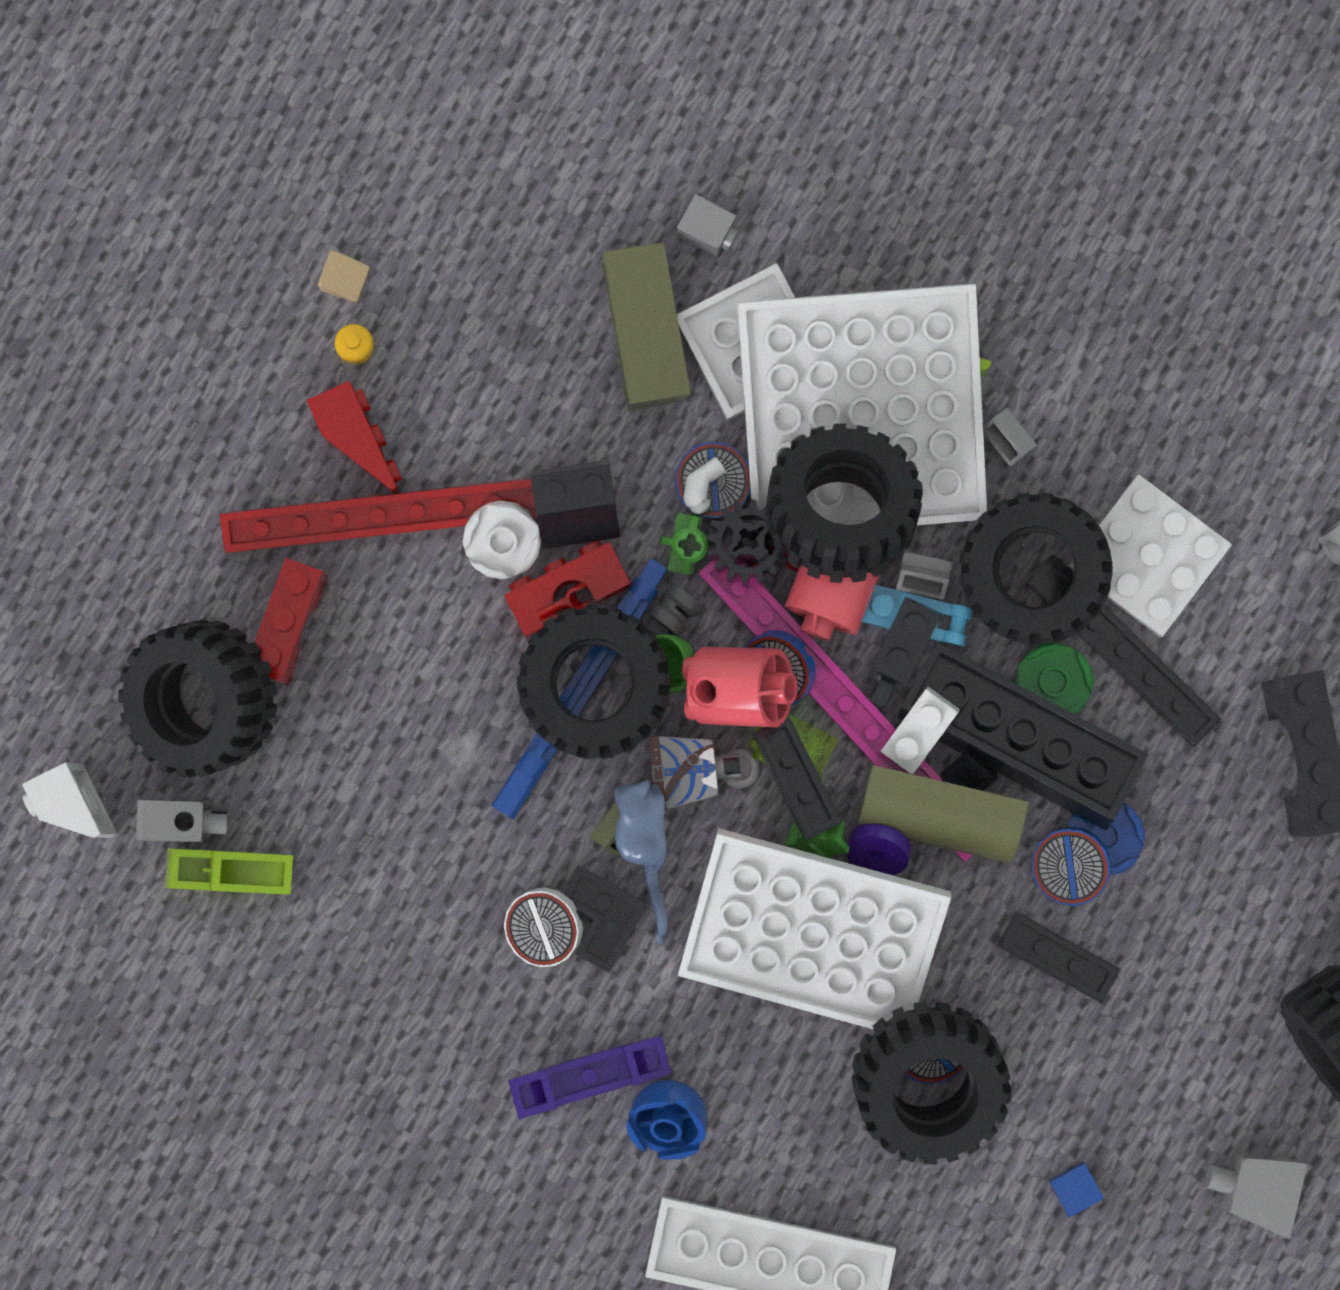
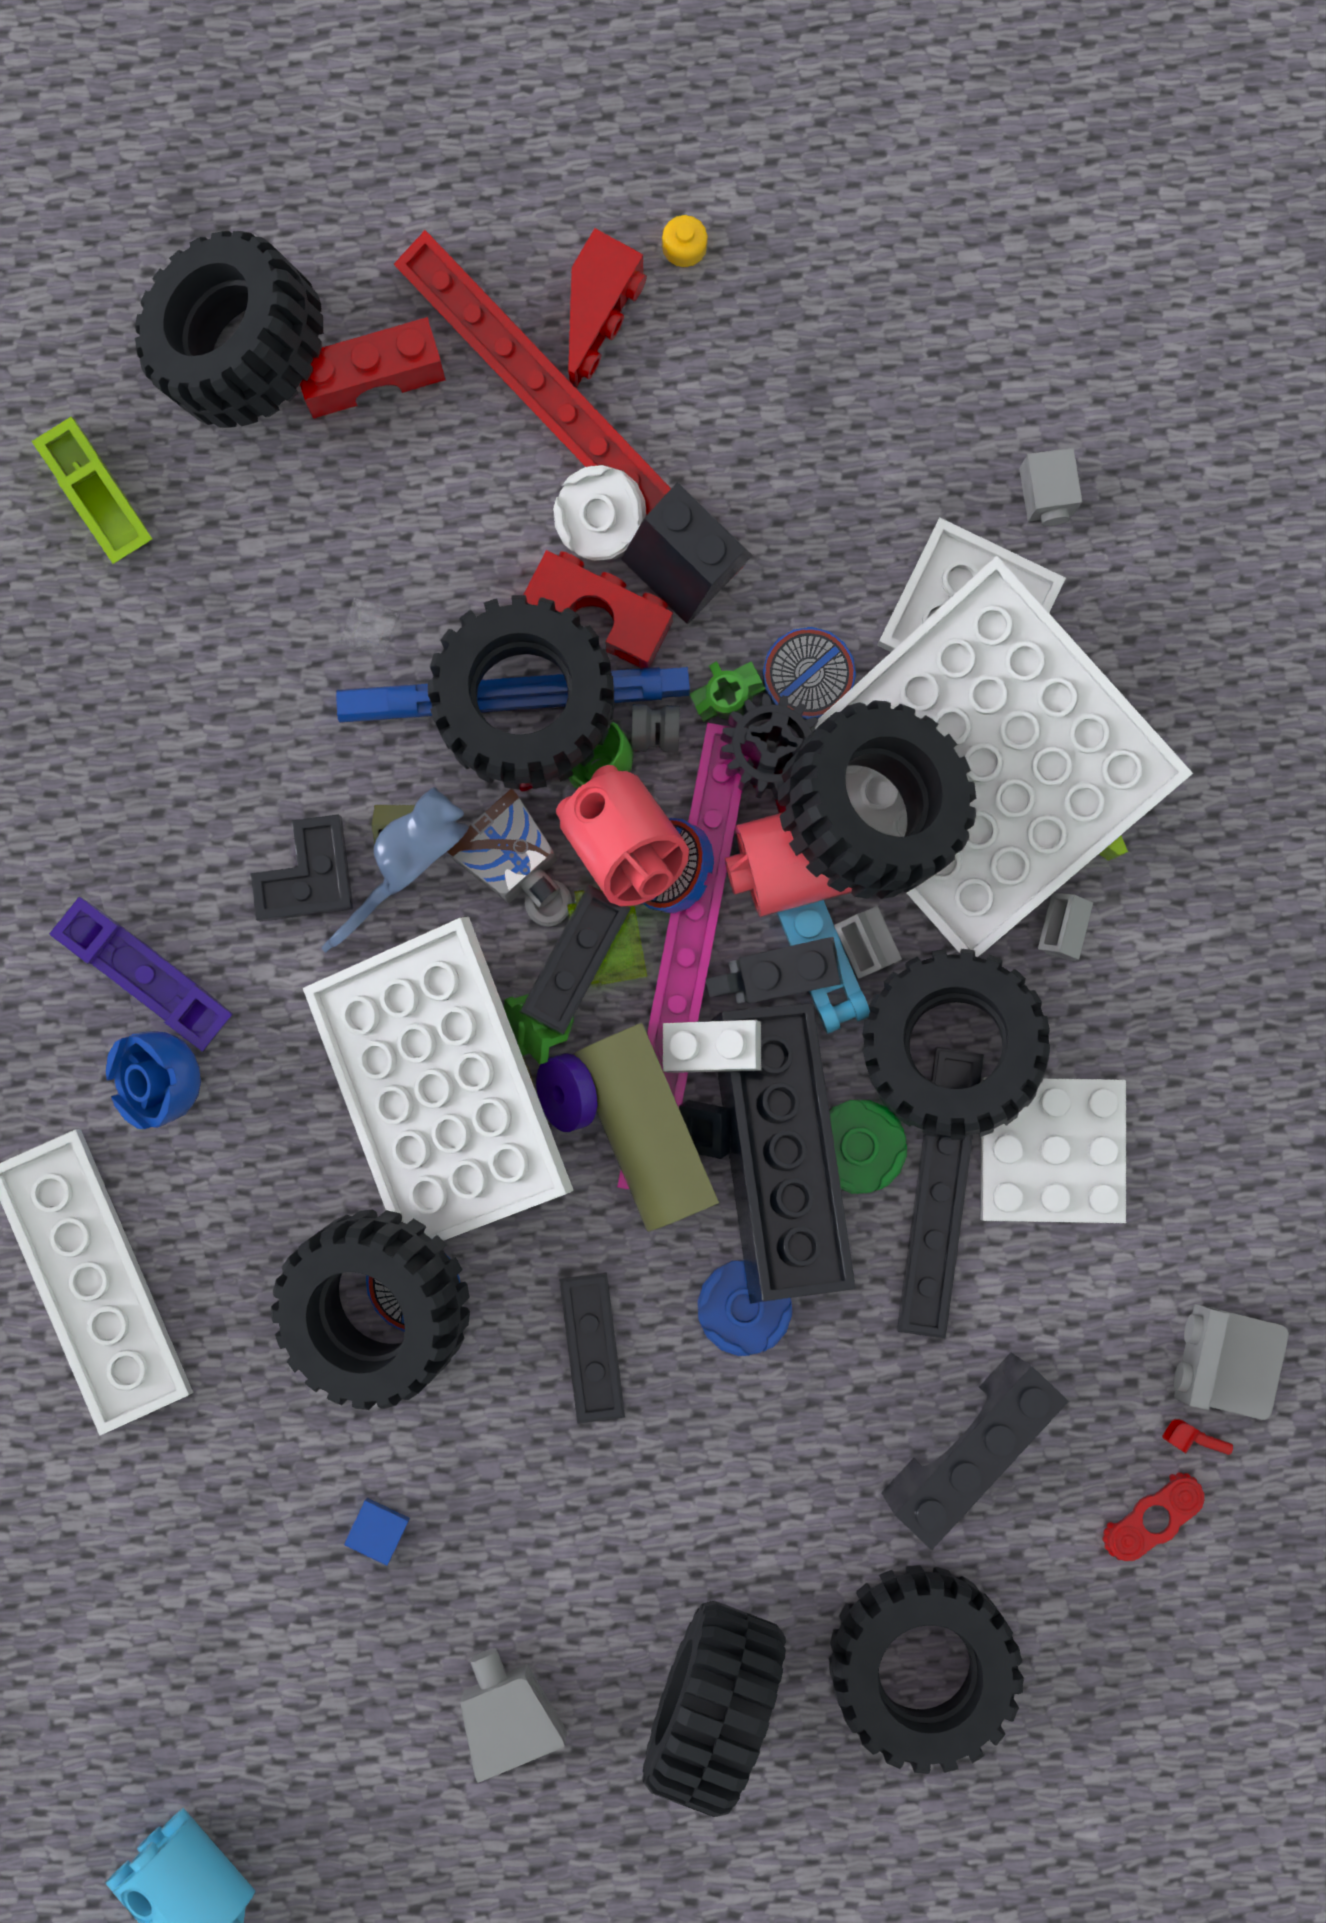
camera: 50 degrees right, 0 degrees up
white slope [22,762,117,838] -> none
light grey torso [136,800,227,842] -> none
tan slope [318,250,370,303] -> none
tile [504,887,583,967] -> none
red hand [536,583,593,619] -> none
olive brick [602,242,691,411] -> none
white arm [683,457,726,514] -> none
tile [1031,827,1111,906] -> none

